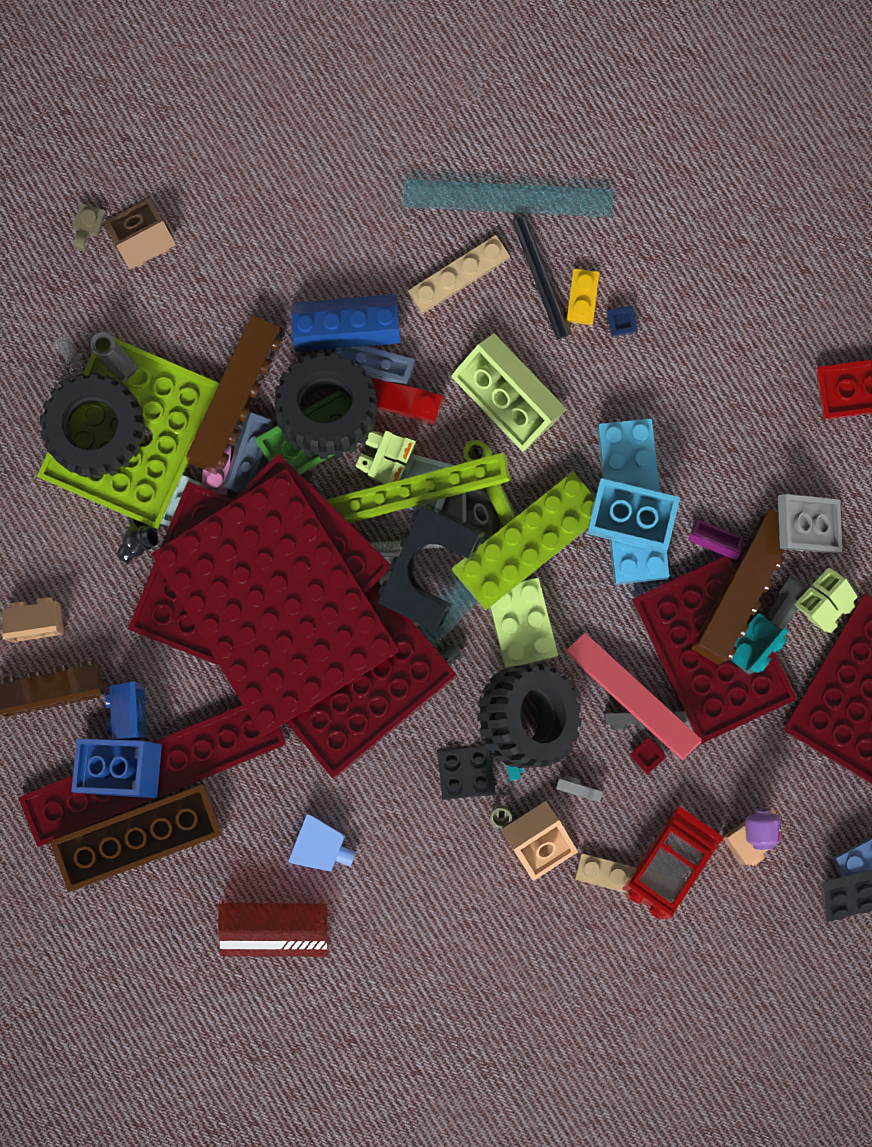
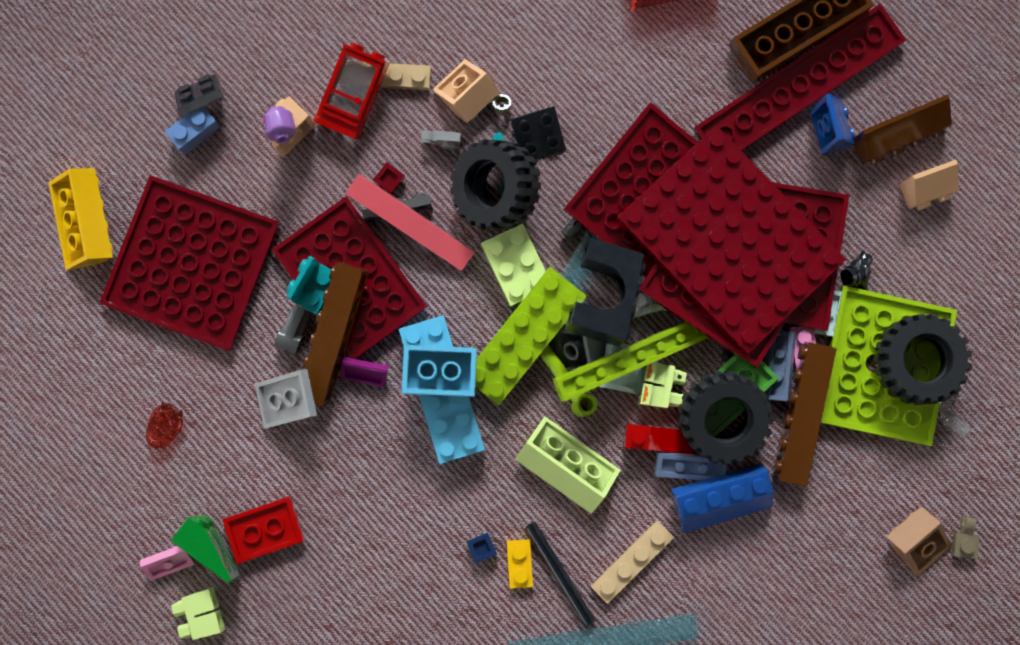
camera: 165 degrees right, 0 degrees up
blue slope [71,739,162,798] -> none
dark grey piece [91,332,139,383] -> none
light blue torso [288,814,356,871] -> none
yellowish green hips [794,567,857,633] -> none

